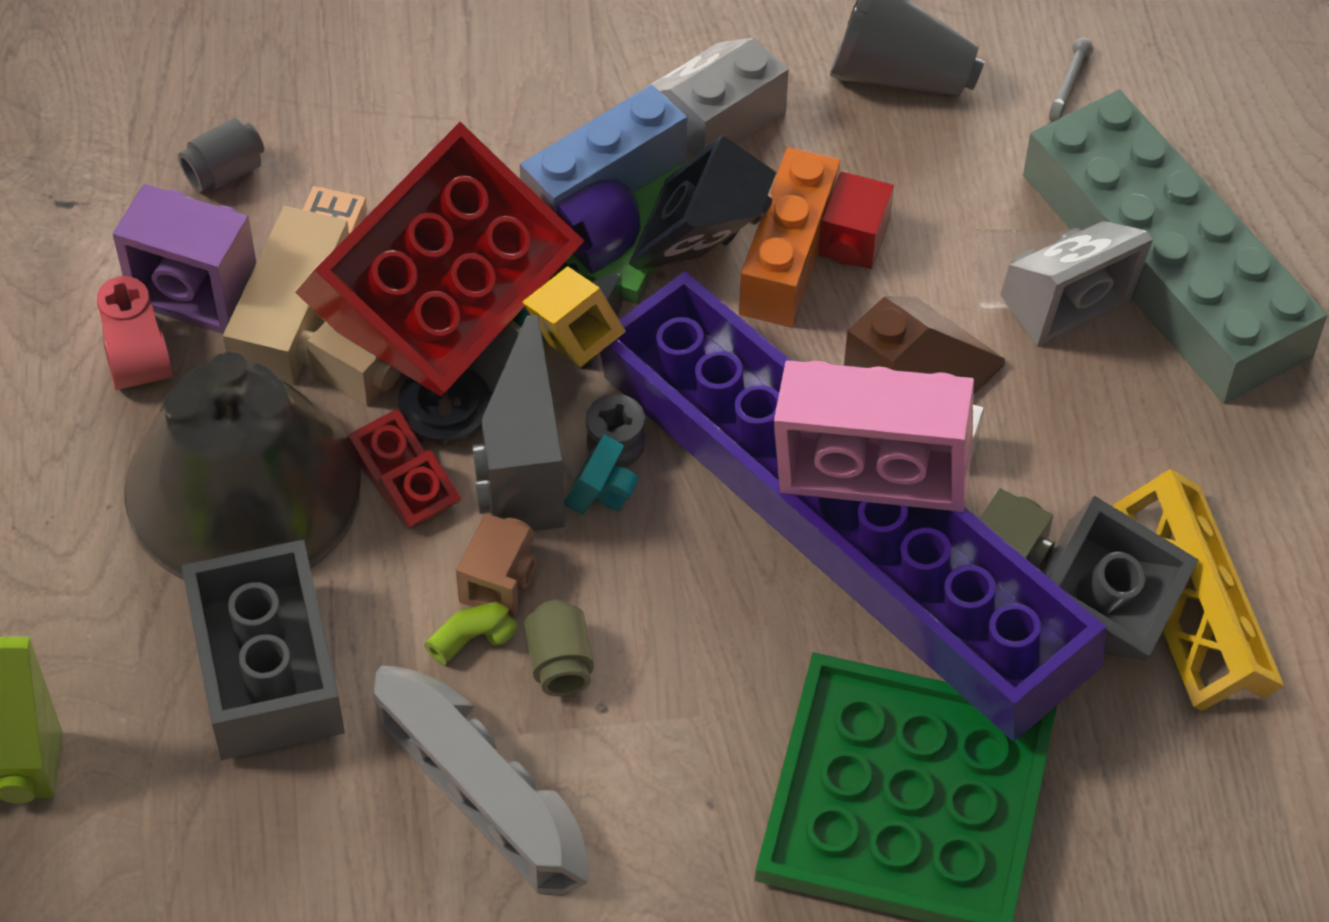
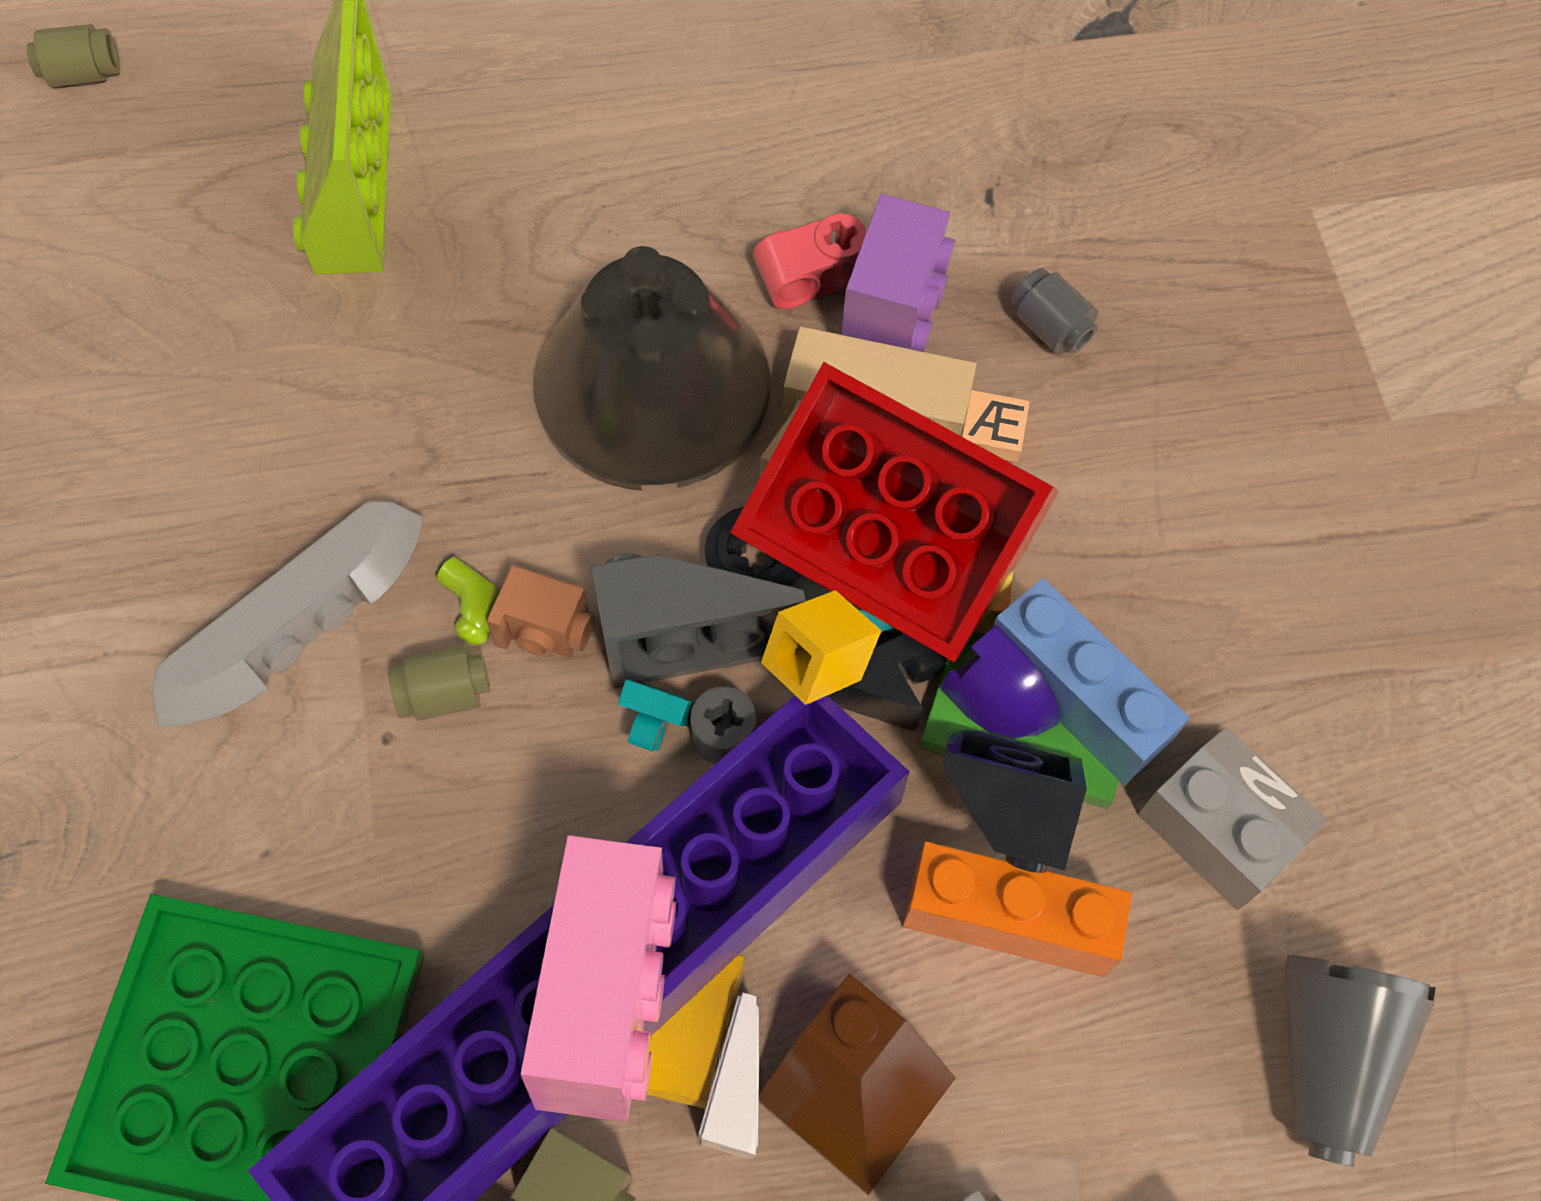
camera: 85 degrees right, 10 degrees up
dark grey brick [181,540,345,761] -> none
red slope [346,408,461,530] -> none
red brick [819,171,894,269] -> none

